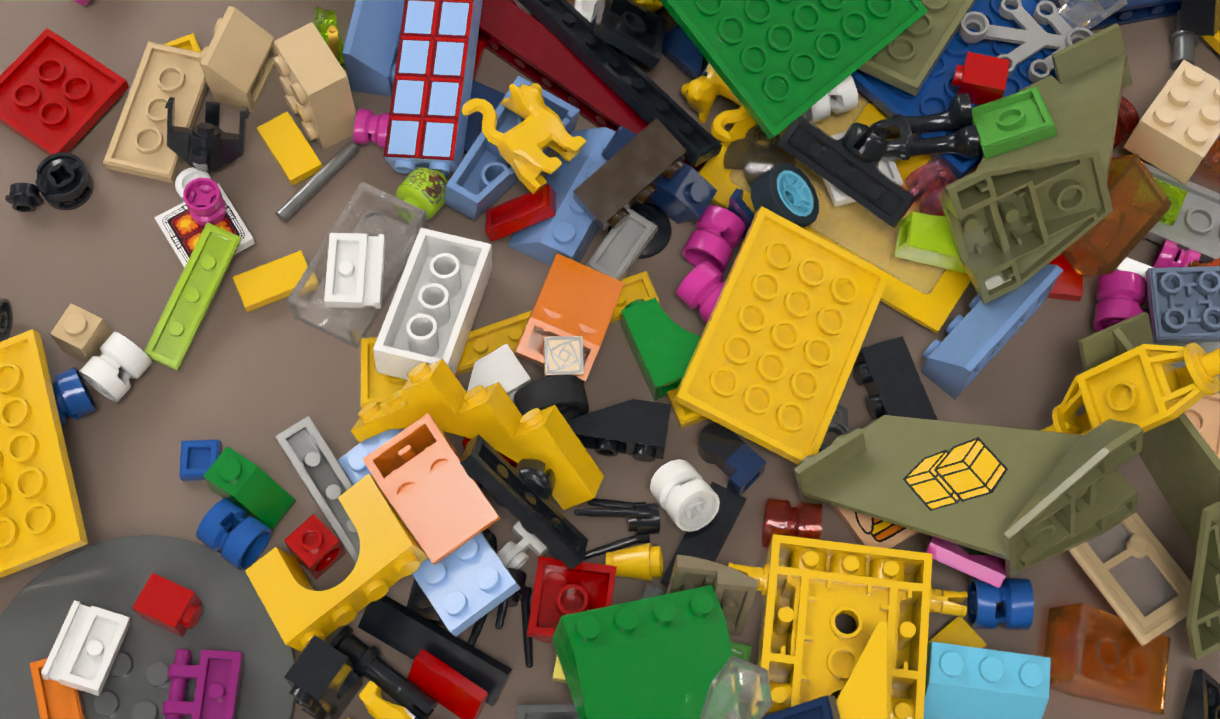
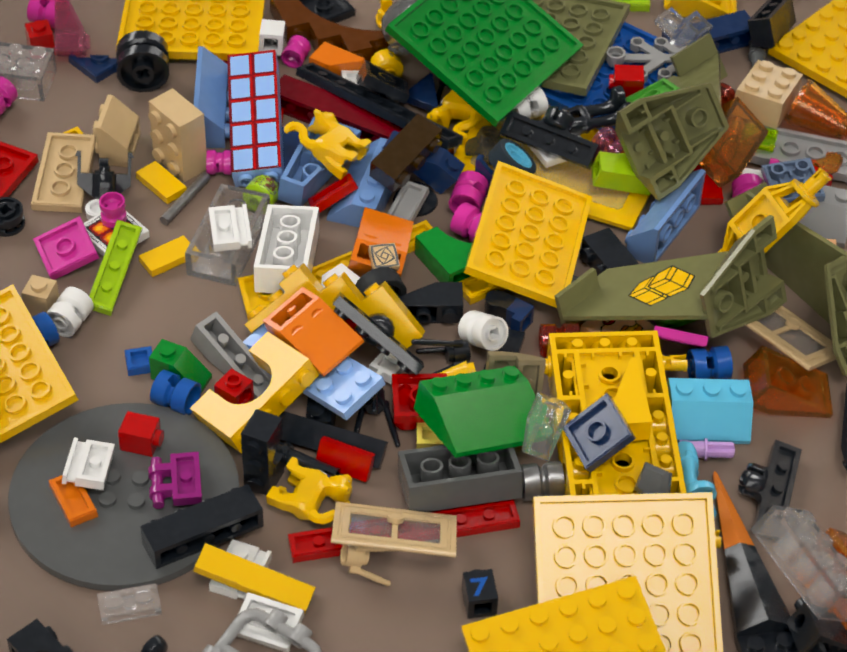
camera: 10 degrees left, 20 degrees down
none -> dark pink tile [33,216,99,280]

